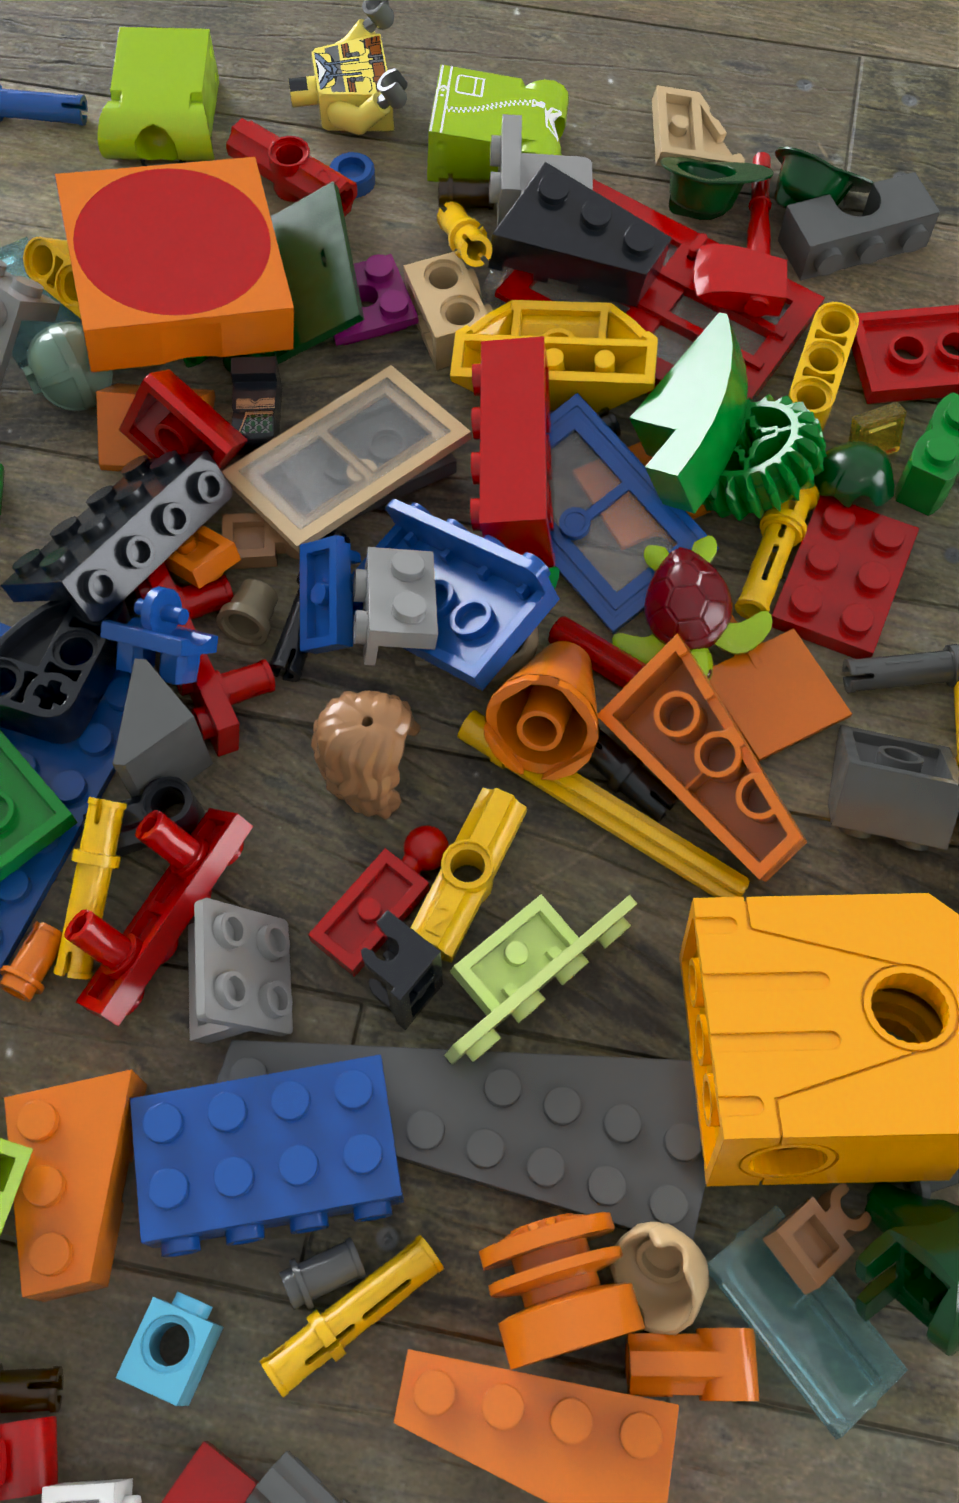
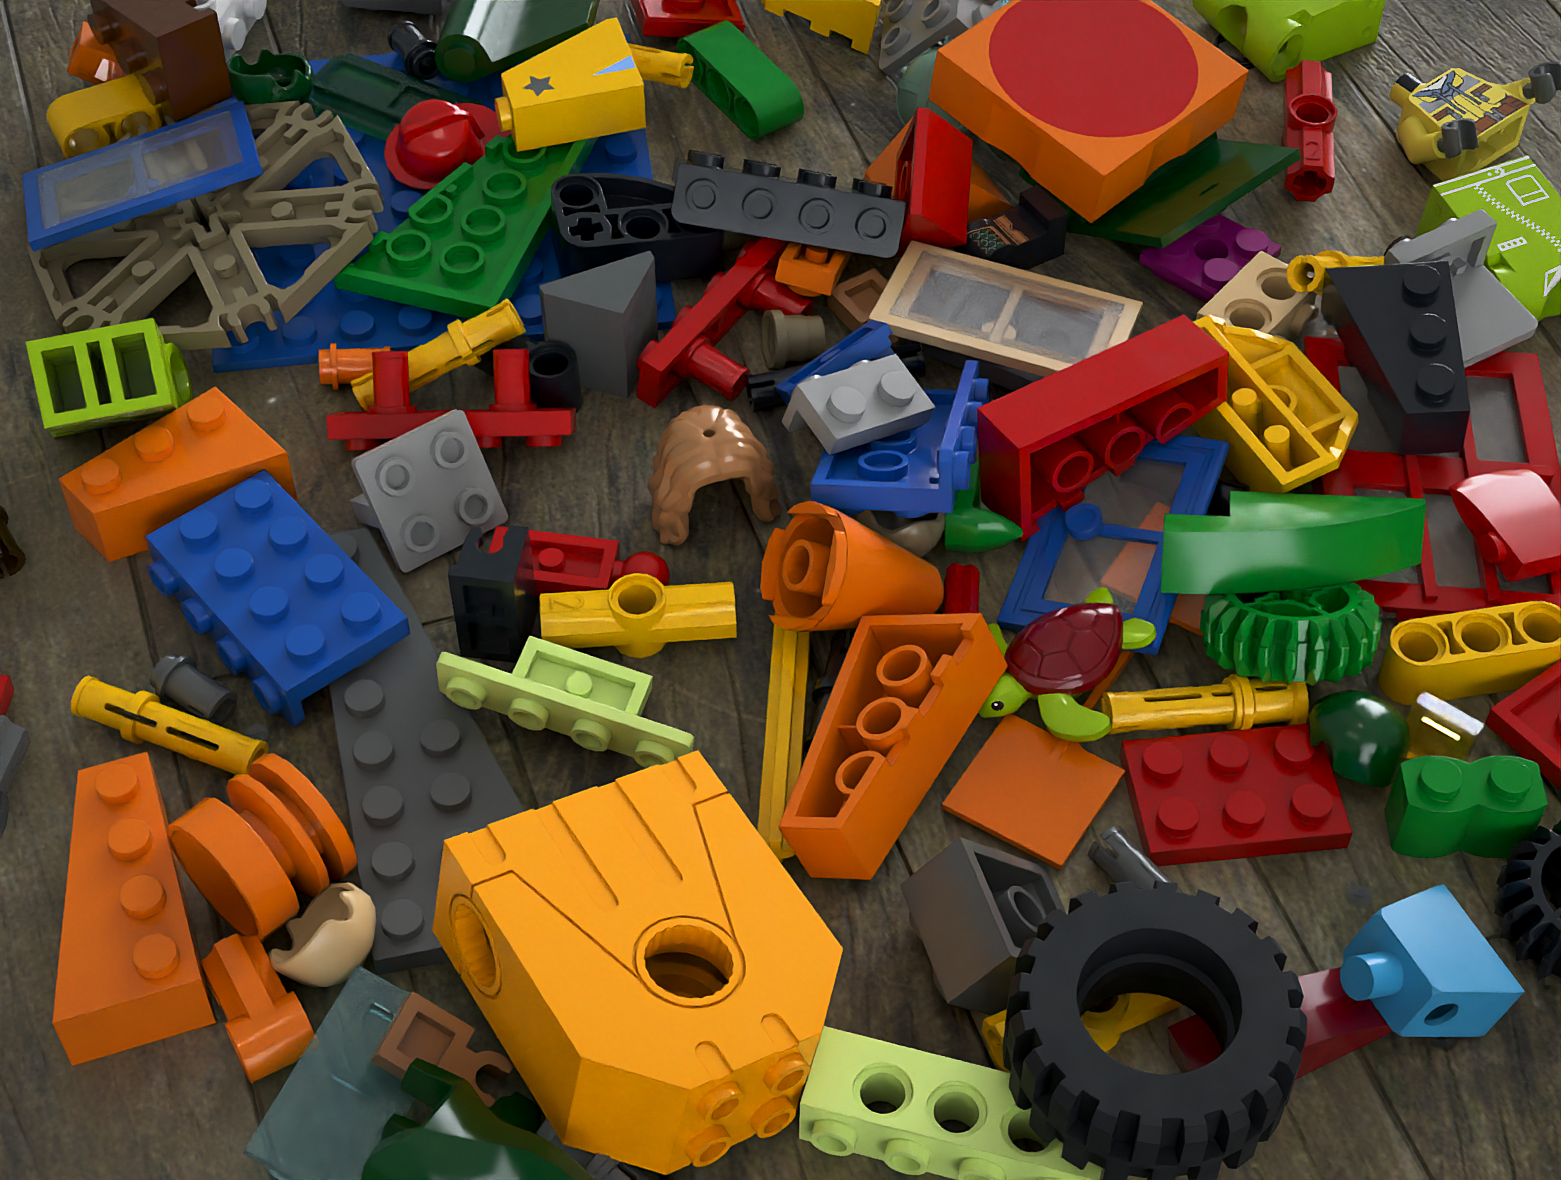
camera: 60 degrees right, 15 degrees down
blue hips [101,586,218,685] -> none
medium azure brick [116,1291,224,1406] -> none
blue tile [329,152,375,198] -> none

